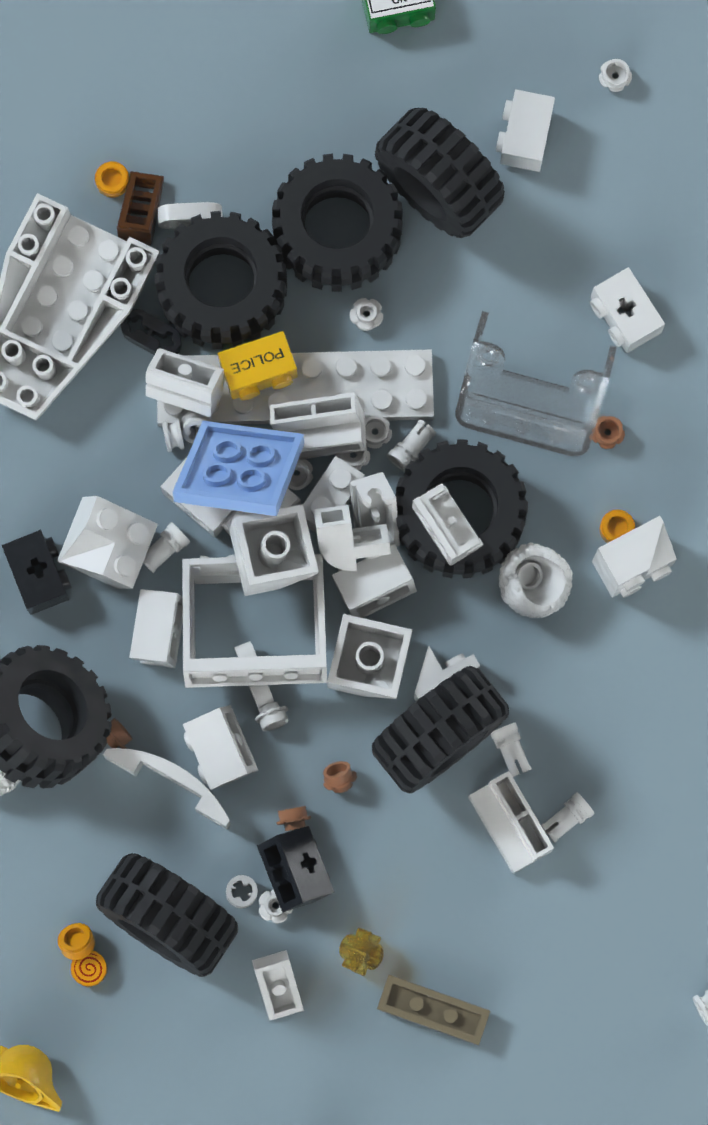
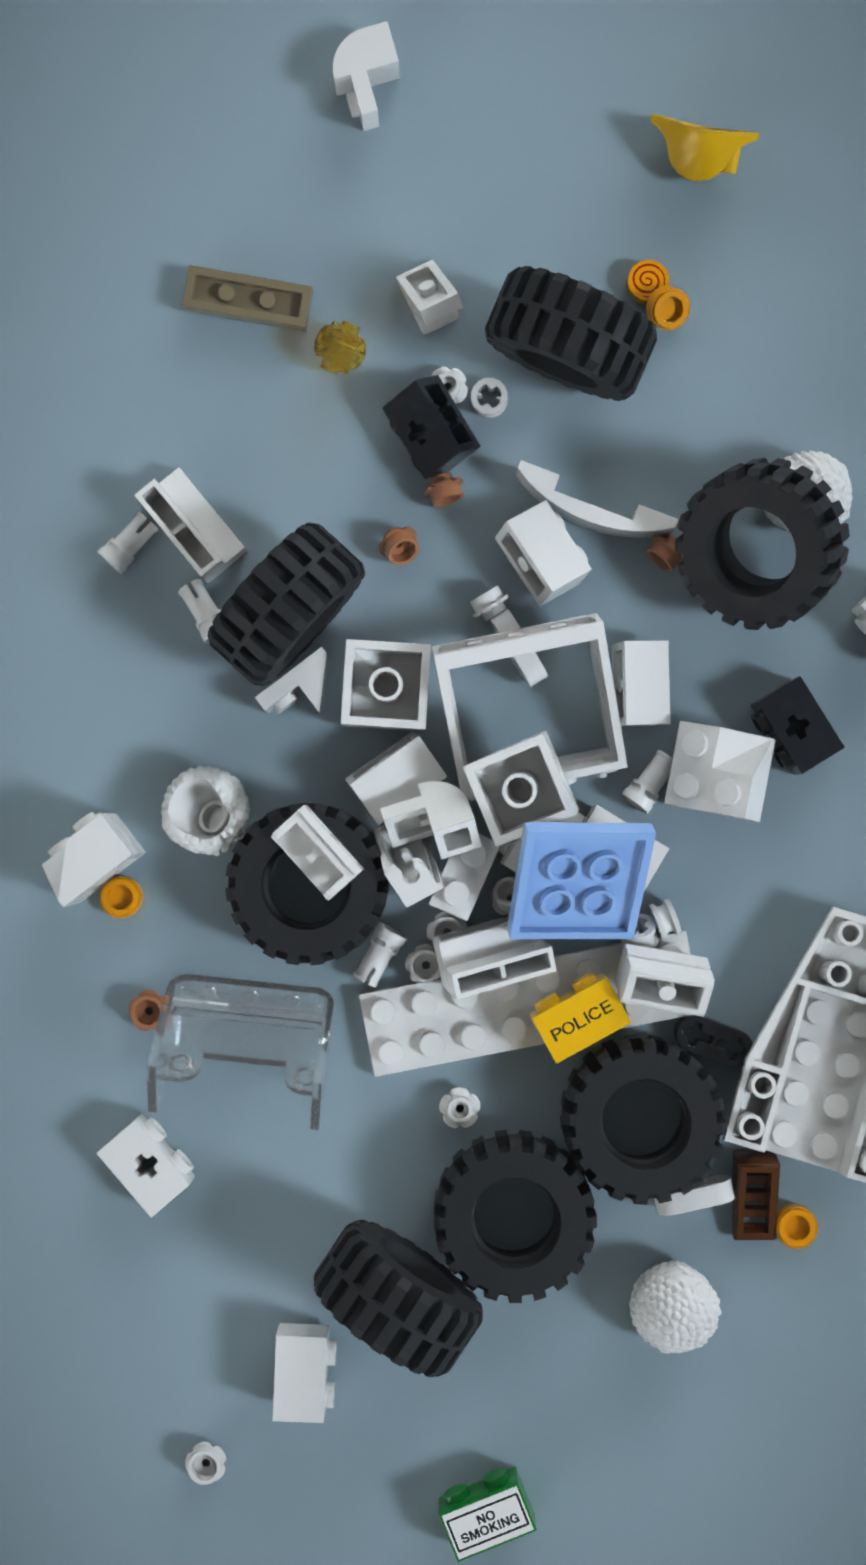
camera: 170 degrees right, 10 degrees up
none -> white hair [629,1260,722,1354]

